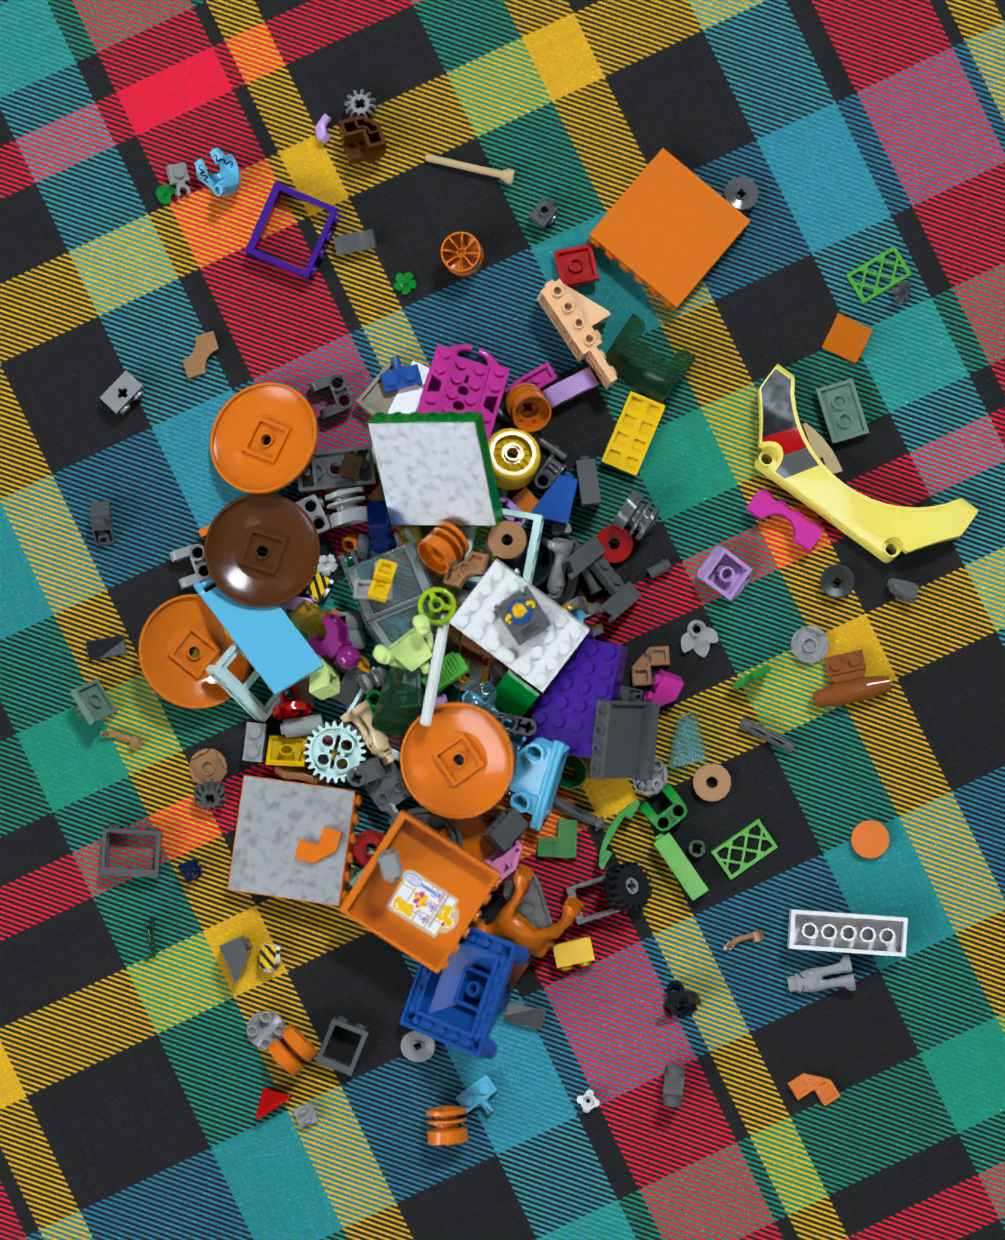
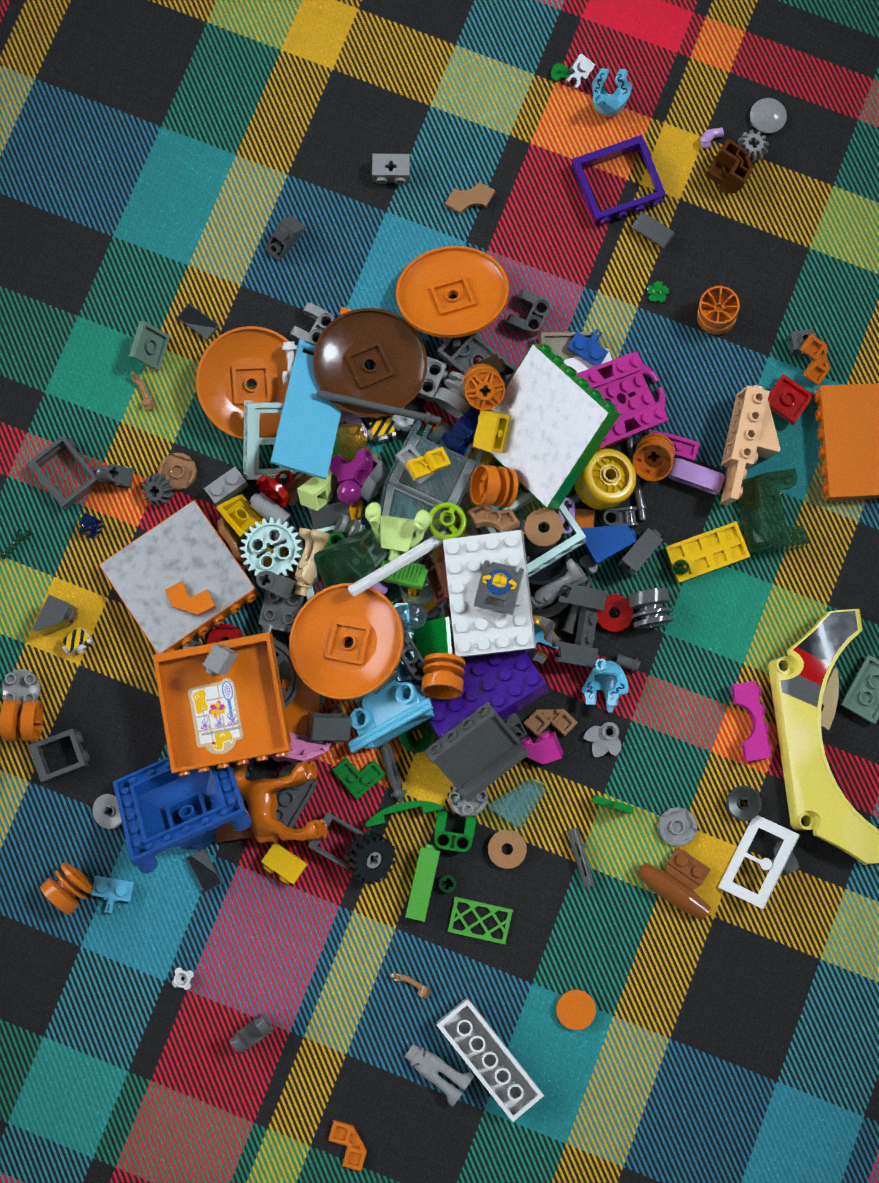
camera: 45 degrees right, 5 degrees down
tan piece [425,154,515,185] -> none
black tile [662,980,701,1019] -> none
lavender slope [697,546,753,601] -> none
none -> dark grey piece [96,464,134,489]
none -> white hinge [282,341,297,385]
none -> dark grey bar [316,389,441,425]
none -> orange wheel [421,653,466,700]
none -> orange wheel [462,364,505,411]
none -> yellow brick [473,410,510,453]
none -> medium azure piece [581,659,628,713]
none -> dark green hinge [673,559,689,575]
none -> white door [718,815,800,910]
none -> light grey dish [750,98,787,134]
none -> orange tile [799,334,830,386]

